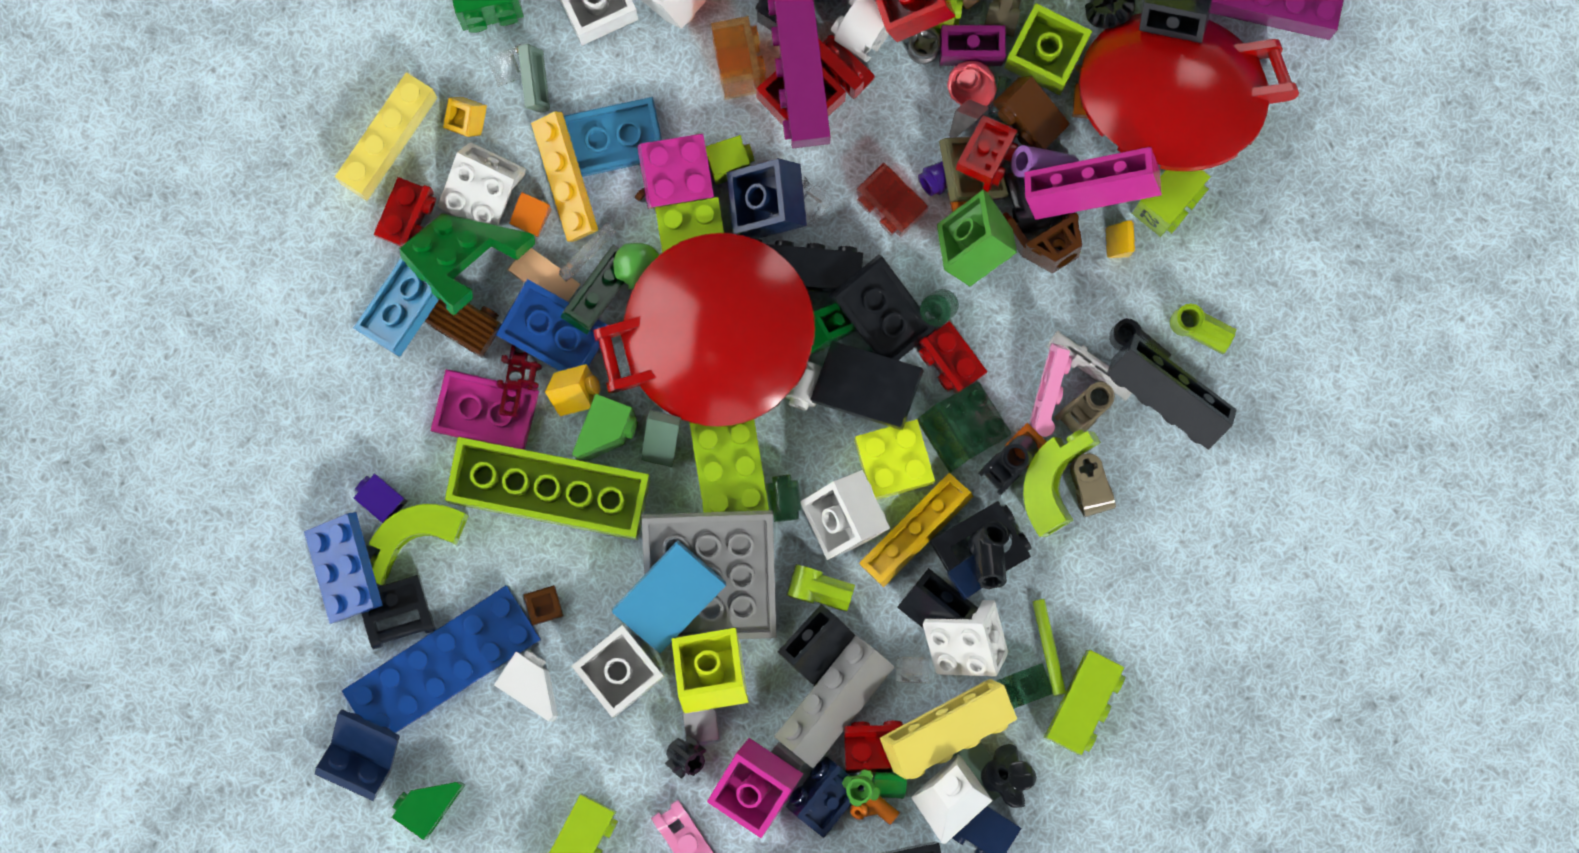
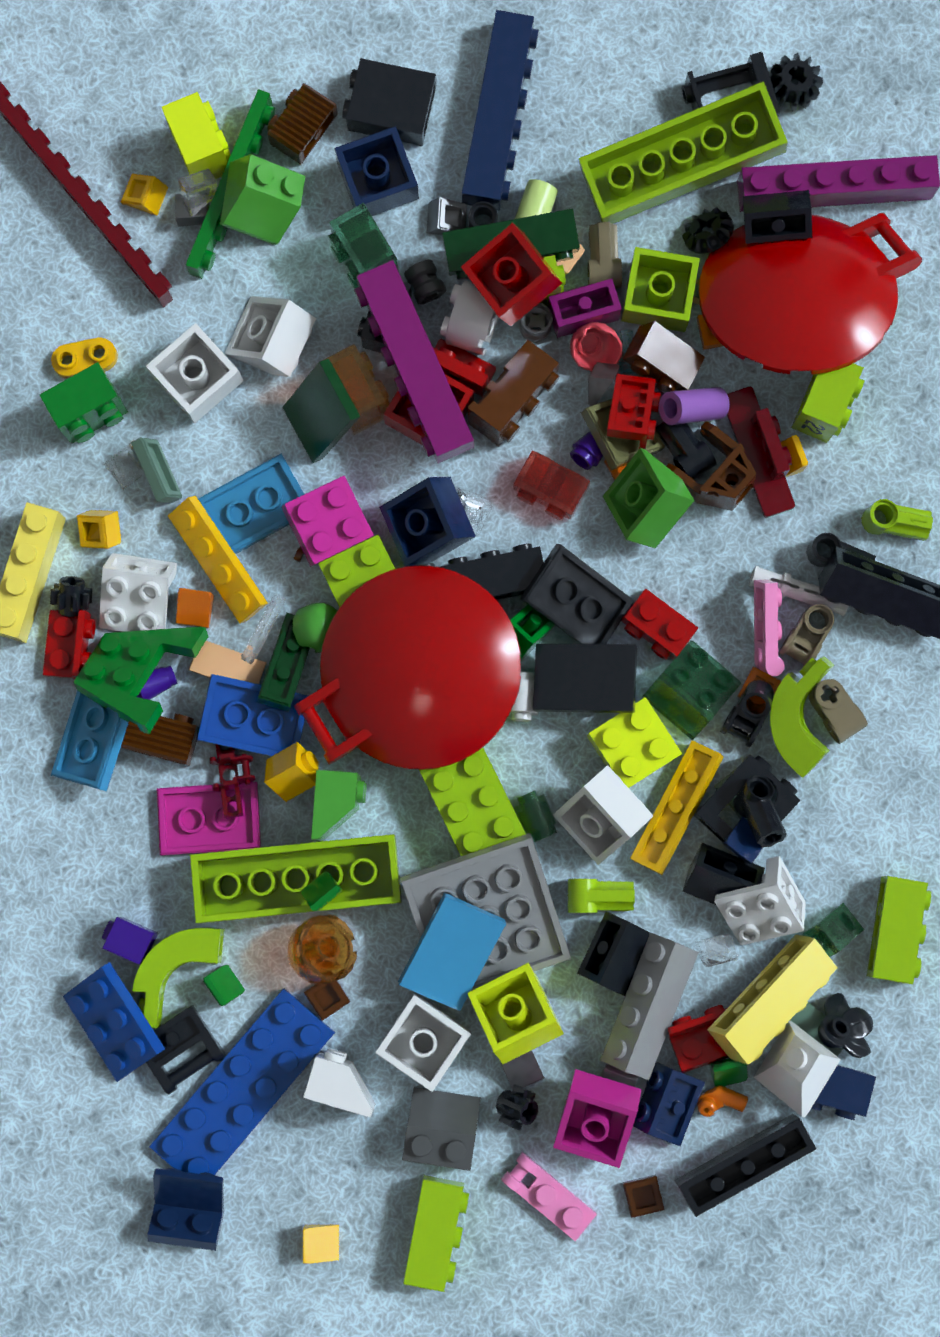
camera: 15 degrees left, 0 degrees up
green slope [391,781,465,840] -> none
sand green tile [641,410,681,467] -> none
lime brick [705,135,755,185] -> none
bright green plate [842,769,880,806] -> none
clear green brick [920,289,959,326] -> none
dark pink brick [1024,147,1162,220] -> none
lime bar [1032,599,1066,696] -> none
none -> black gear [50,576,93,617]
none -> dark purple cone [137,666,178,700]
none -> green slope [203,965,245,1007]
none -> dark green tile [282,358,360,463]
none -> clear orange cylinder [287,914,357,984]
none -> green slope [301,871,342,911]
none -> yellow slope [303,1224,339,1264]
none -> dark grey slope [402,1087,481,1171]
none -> reddish brown wedge [468,340,560,447]
none -> dark red bracket [727,386,795,518]

